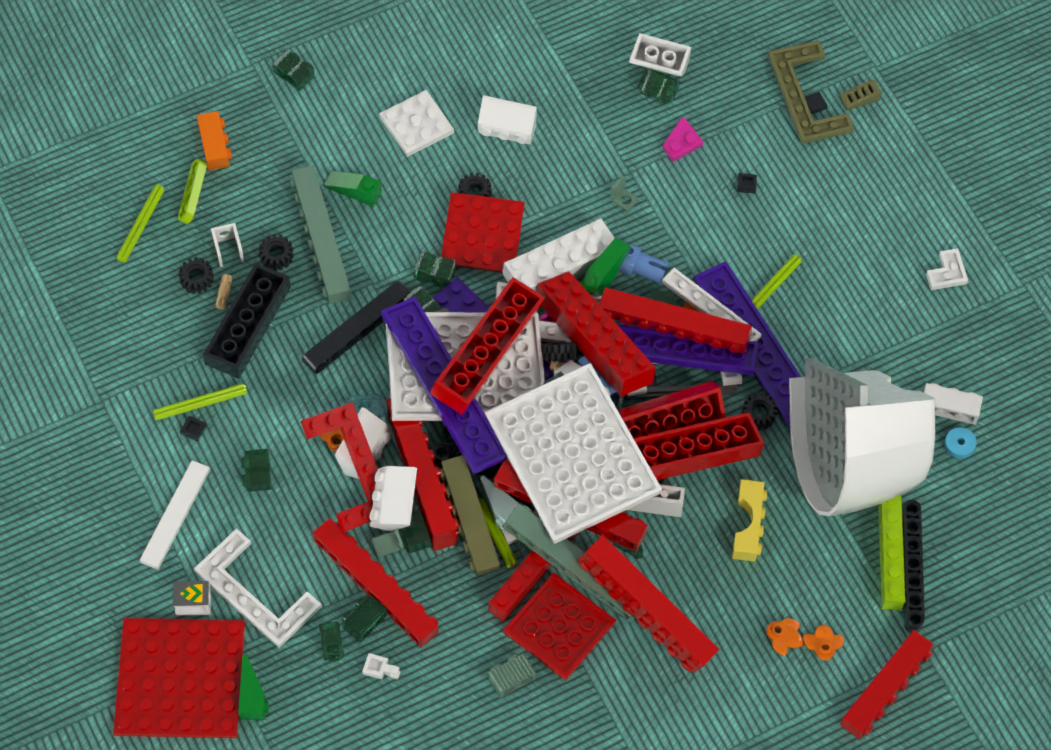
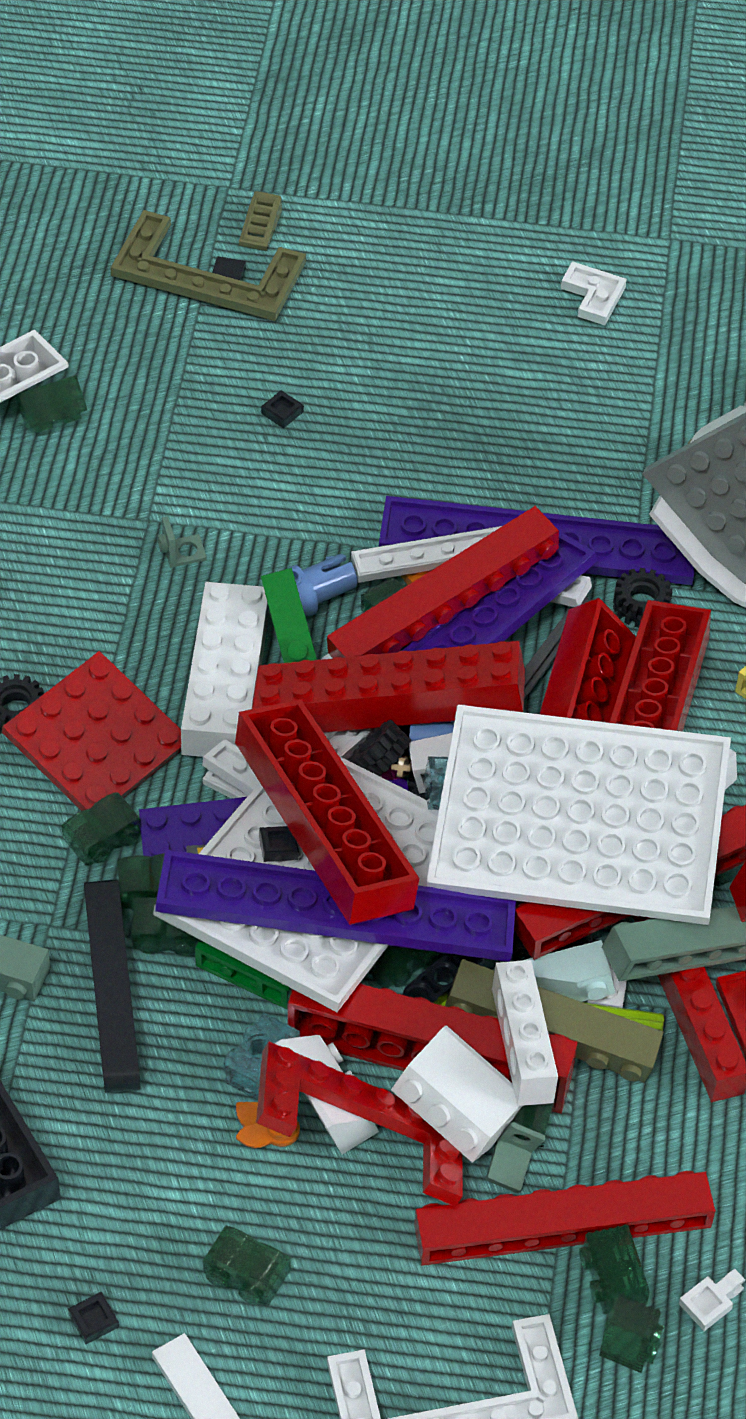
camera: 55 degrees left, 10 degrees down
lime axle [153,383,247,420] -> none
dark pink wing [663,117,703,162] -> none
lime axle [752,254,802,309] -> none
none -> black tile [258,826,299,862]
none -> white brick [492,960,558,1106]

